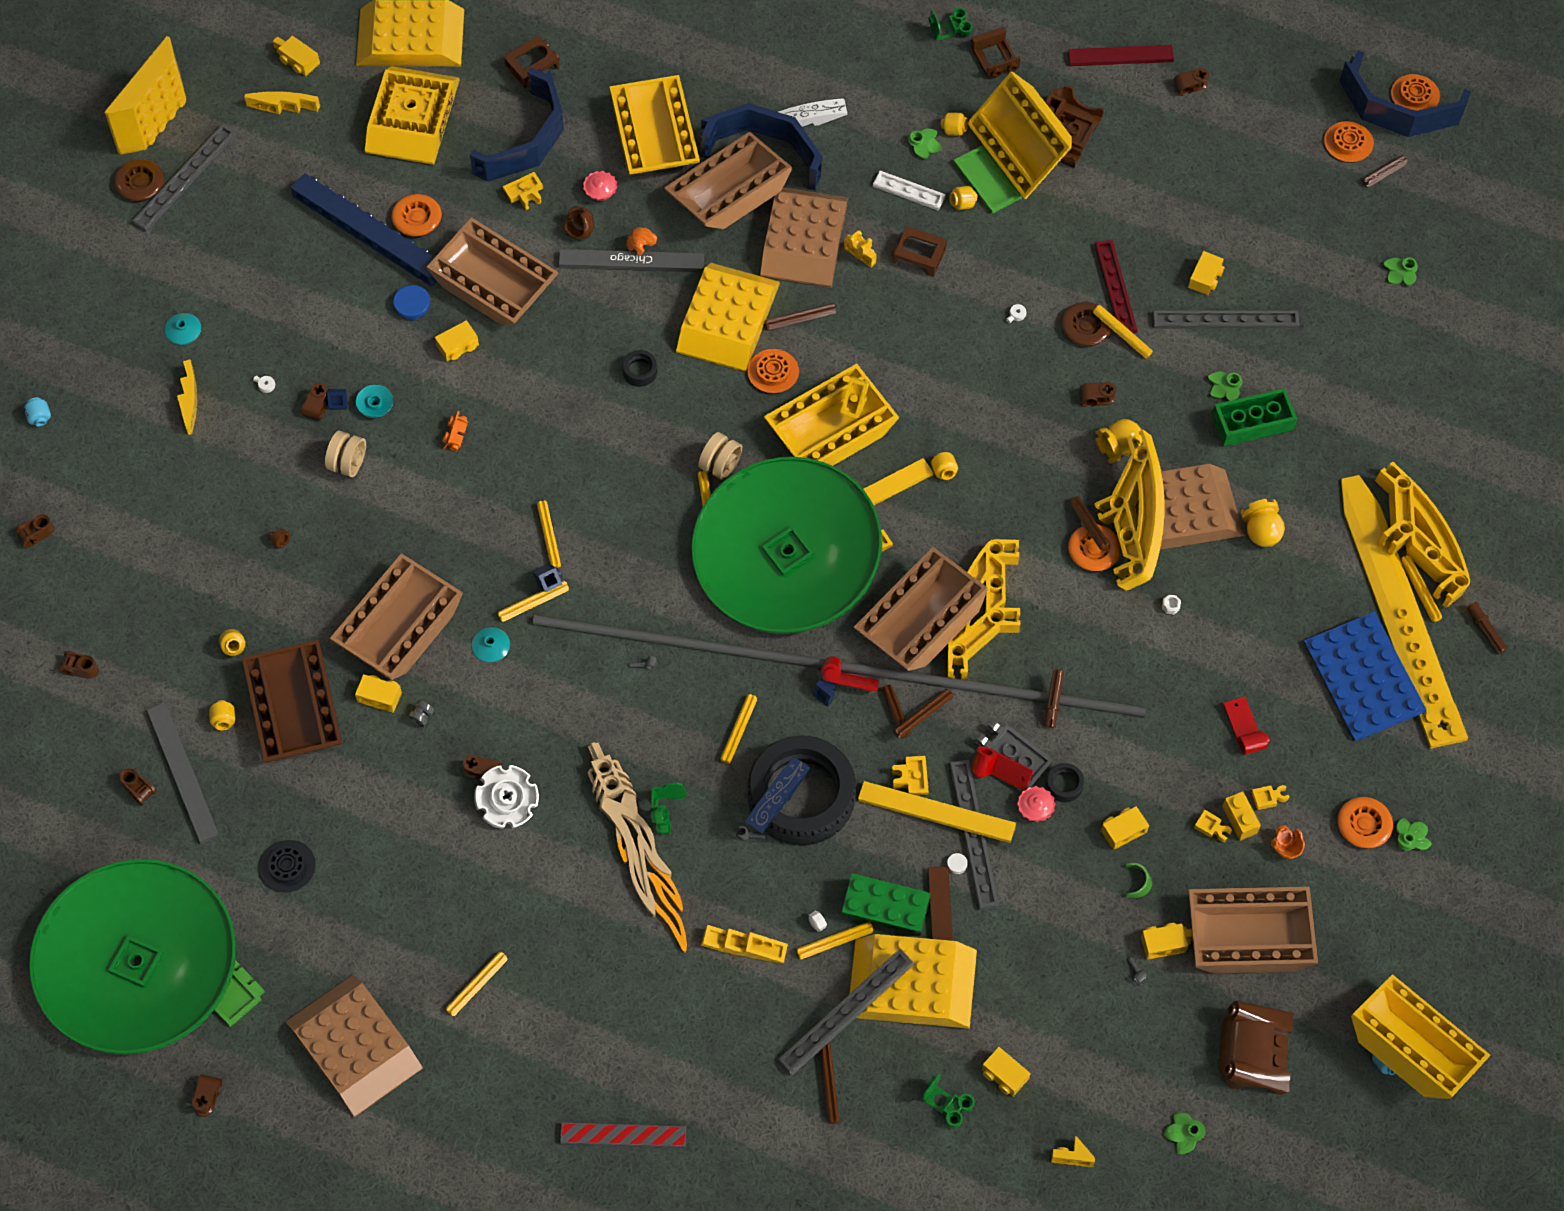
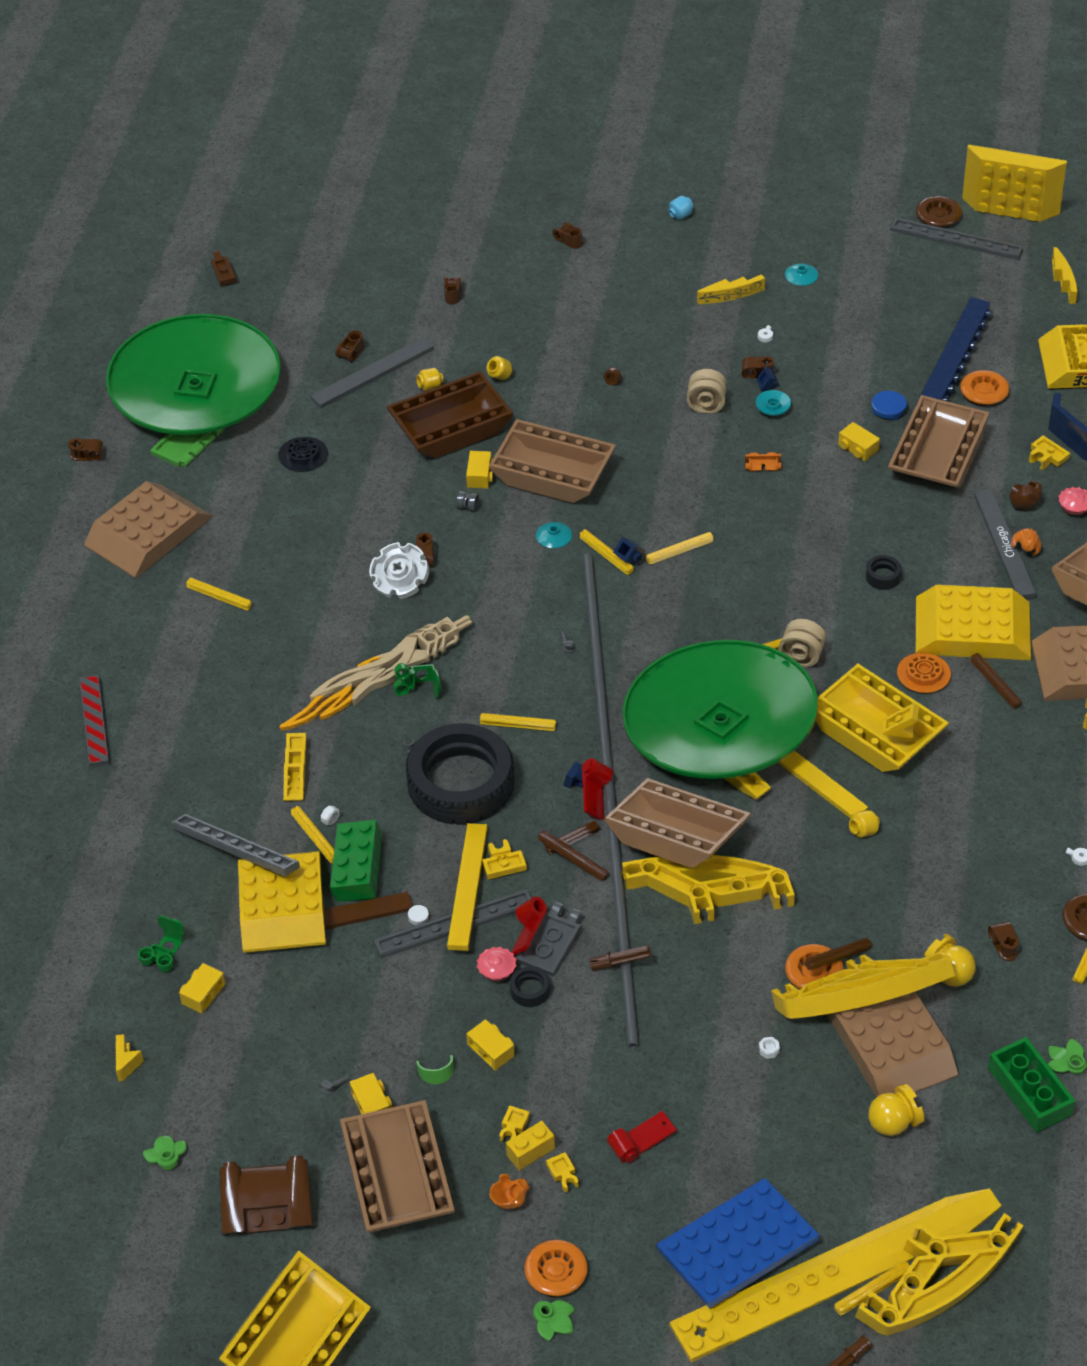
camera: 80 degrees right, 15 degrees down
dark blue slope [745,757,810,833] -> none
reddish brown axle [820,1042,839,1124] -> none

